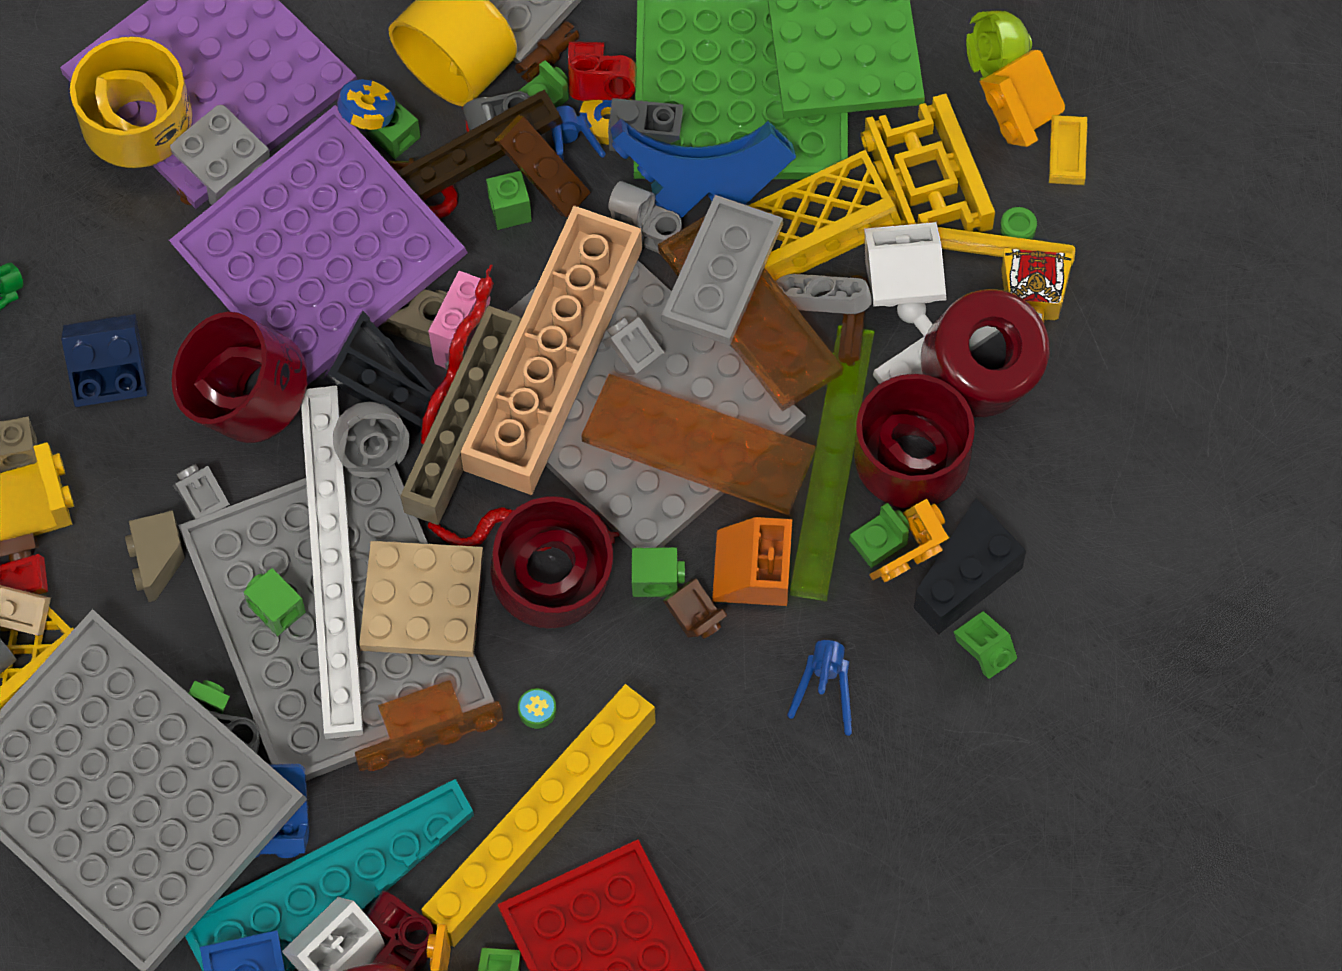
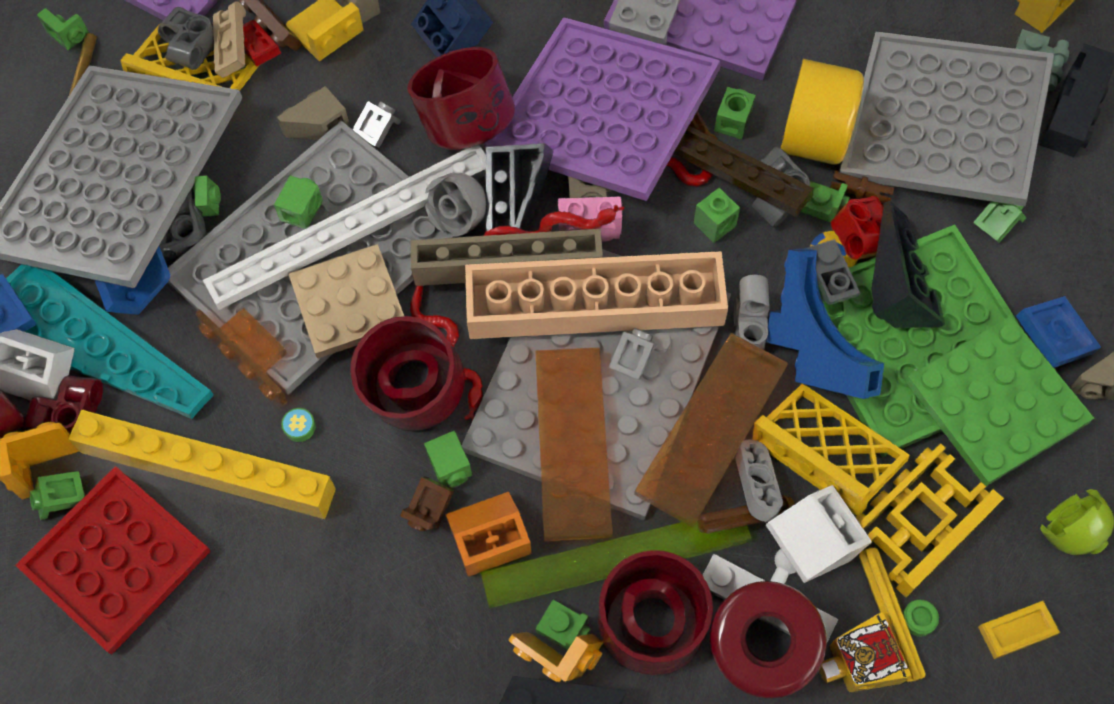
camera: 65 degrees right, 0 degrees up
piece [337,79,396,130] -> none
reddish brown plate [494,115,591,218] -> none
blue plant [551,106,606,161] -> none
light grey plate [661,195,783,345] -> none
blue plant [787,640,852,736] -> none
light orange bracket [979,50,1065,147] -> none
none -> black wedge [871,201,945,328]

